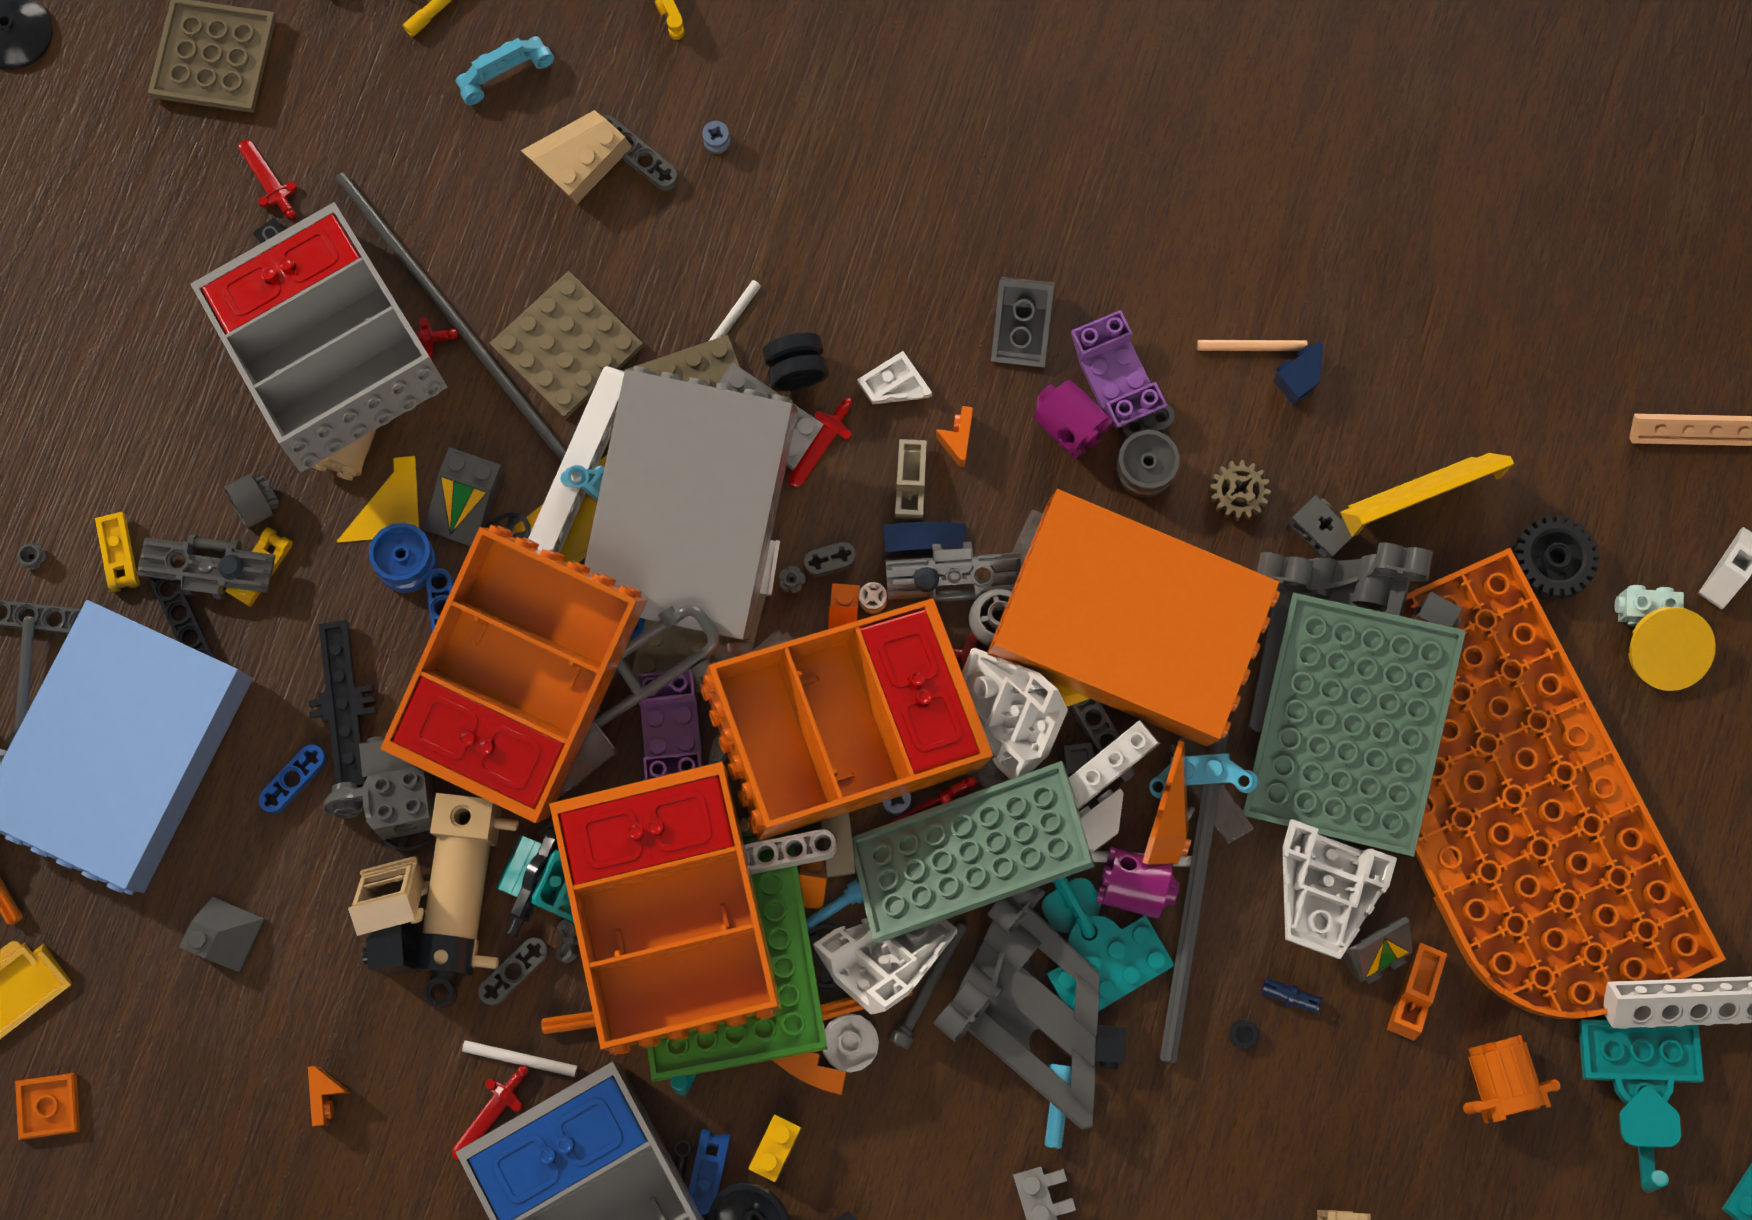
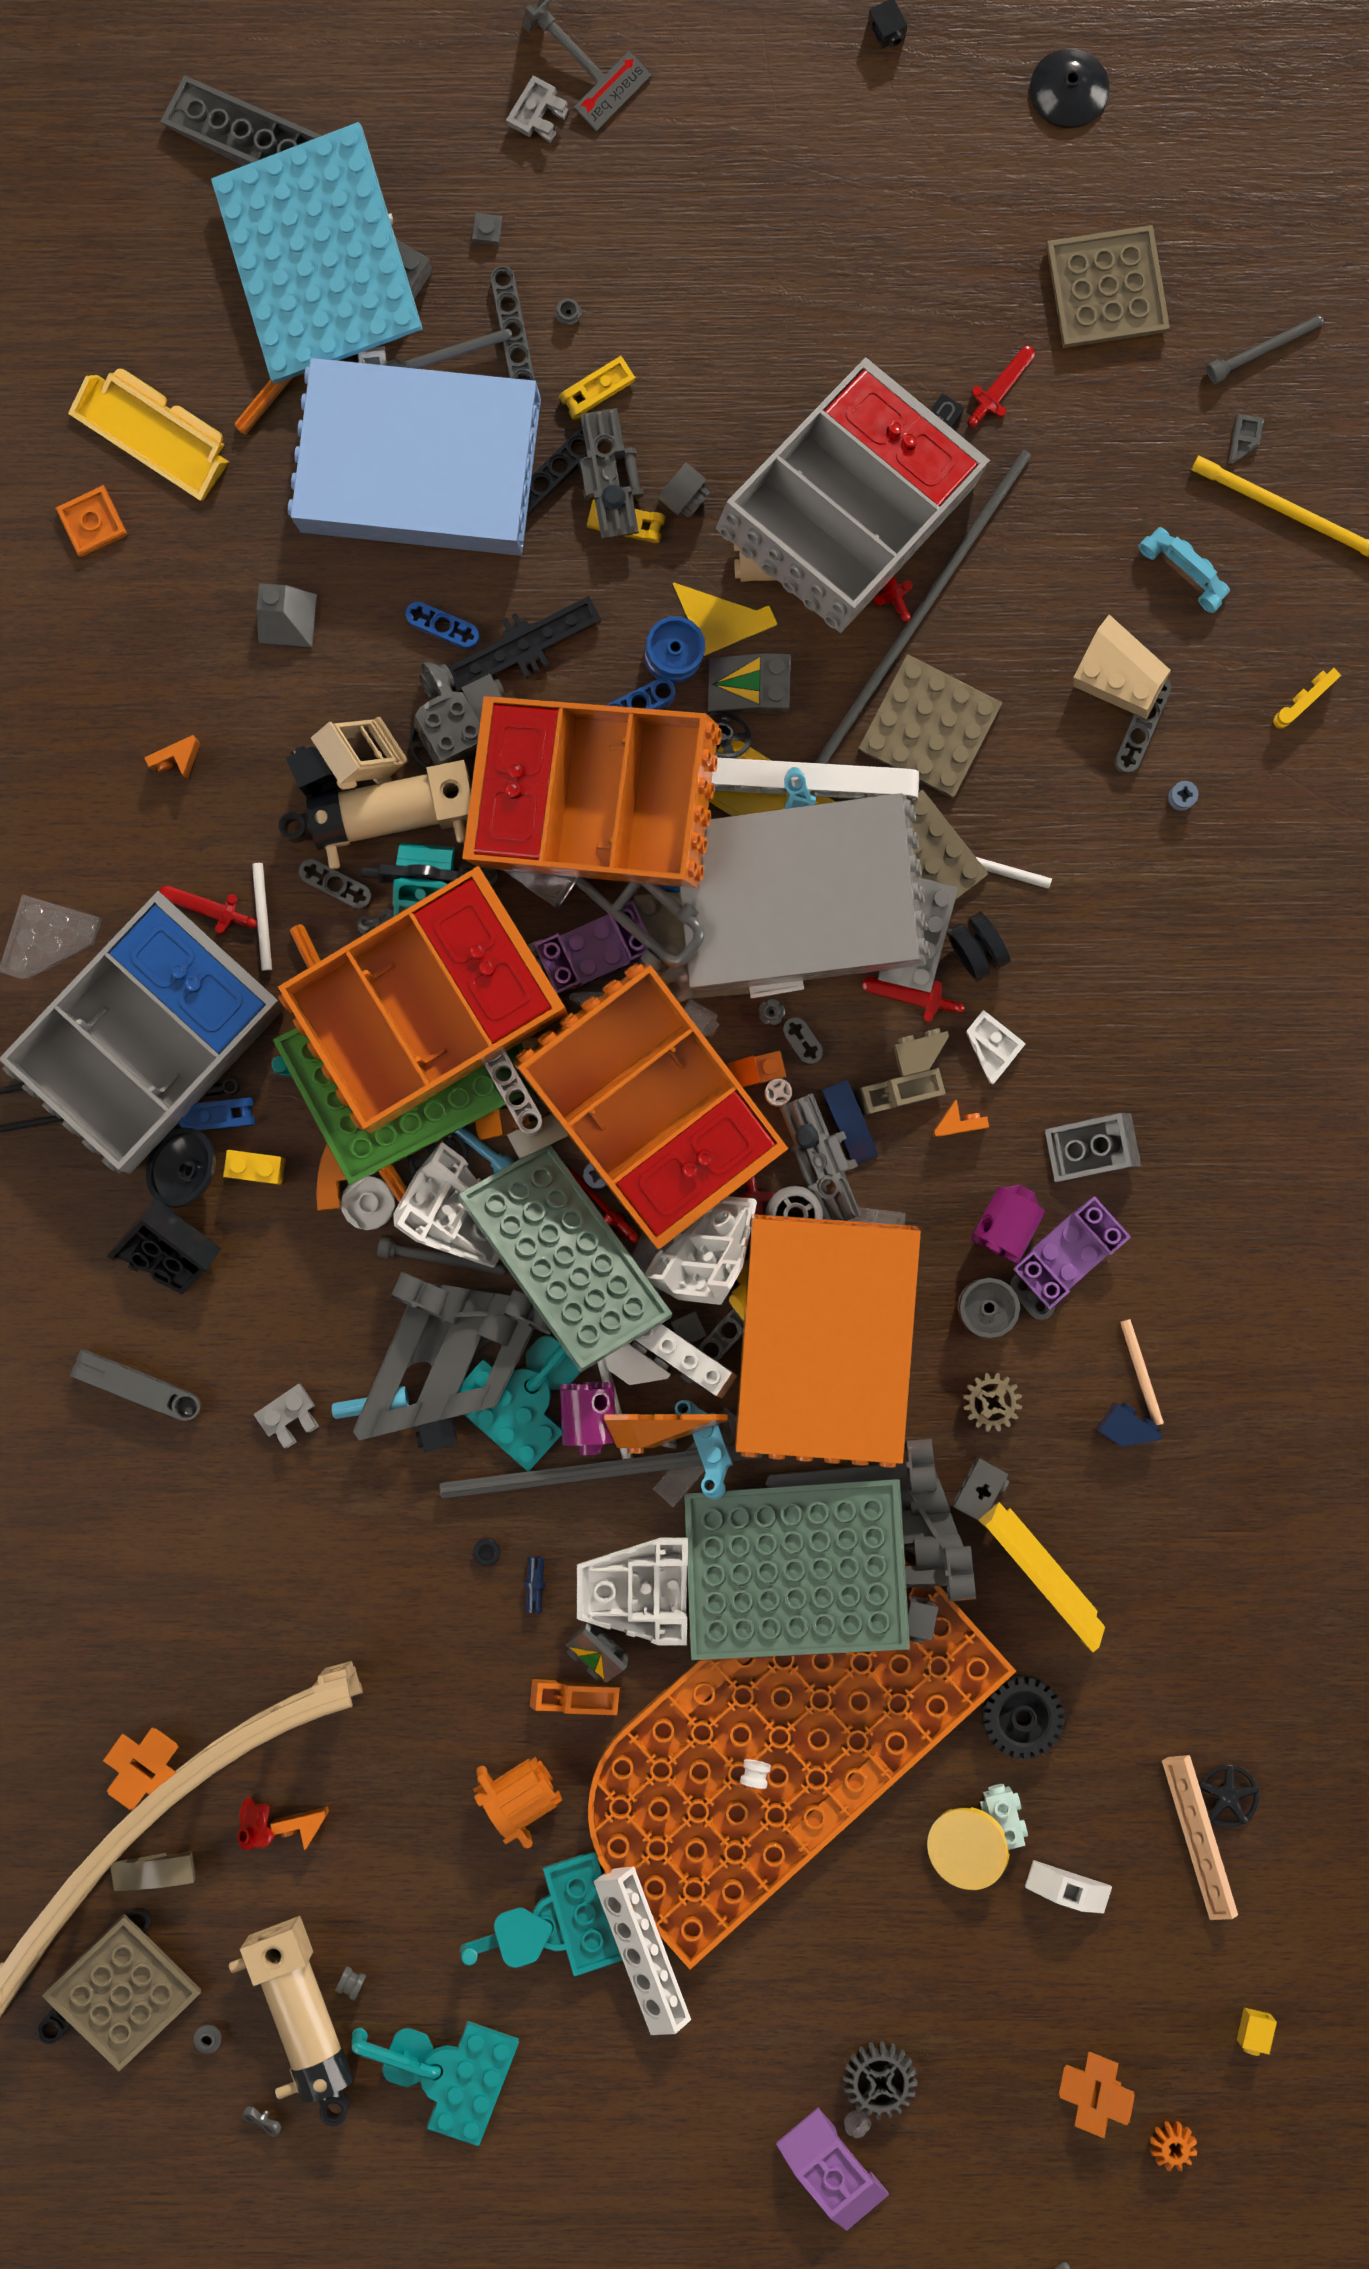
camera: 70 degrees right, 10 degrees up
none -> white wheel [740,1759,771,1789]
none -> dark tan slope [893,1028,949,1077]
none -> black wheel [1199,1765,1259,1827]

